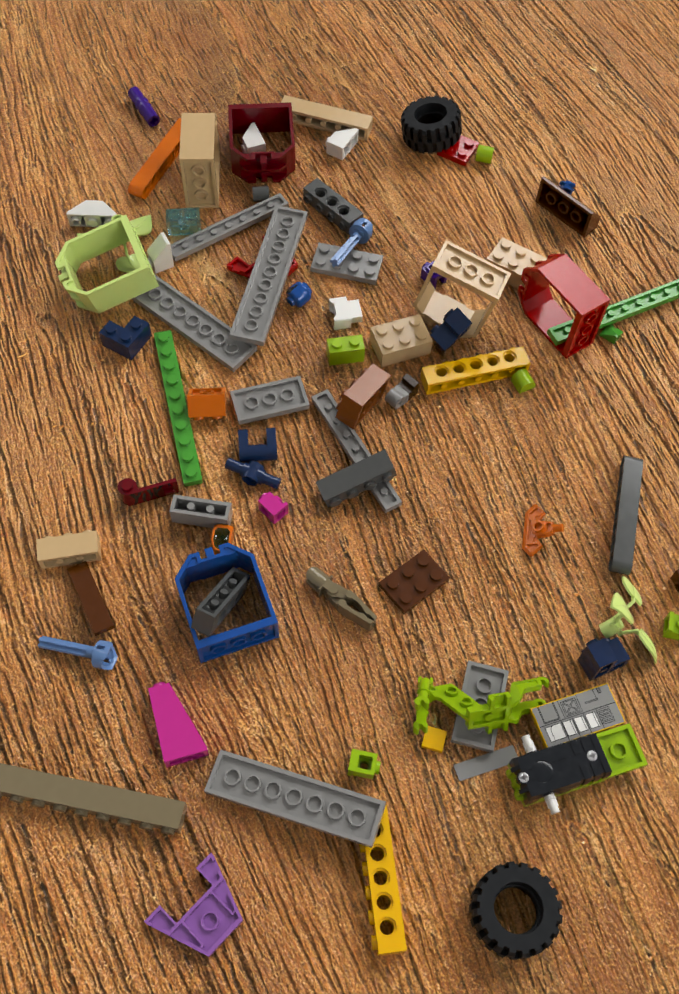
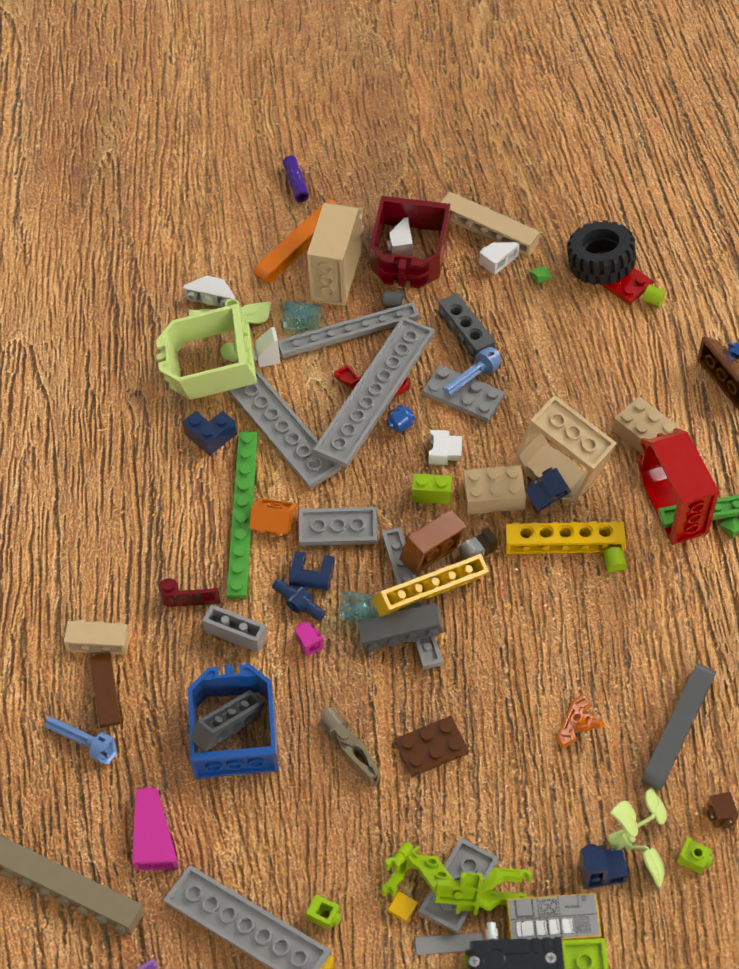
camera: 20 degrees right, 5 degrees down
rock [211,524,234,555] -> none
none -> clear light blue brick [340,591,379,621]
none -> yellow brick [372,554,489,617]
none -> bright green slope [528,264,553,284]

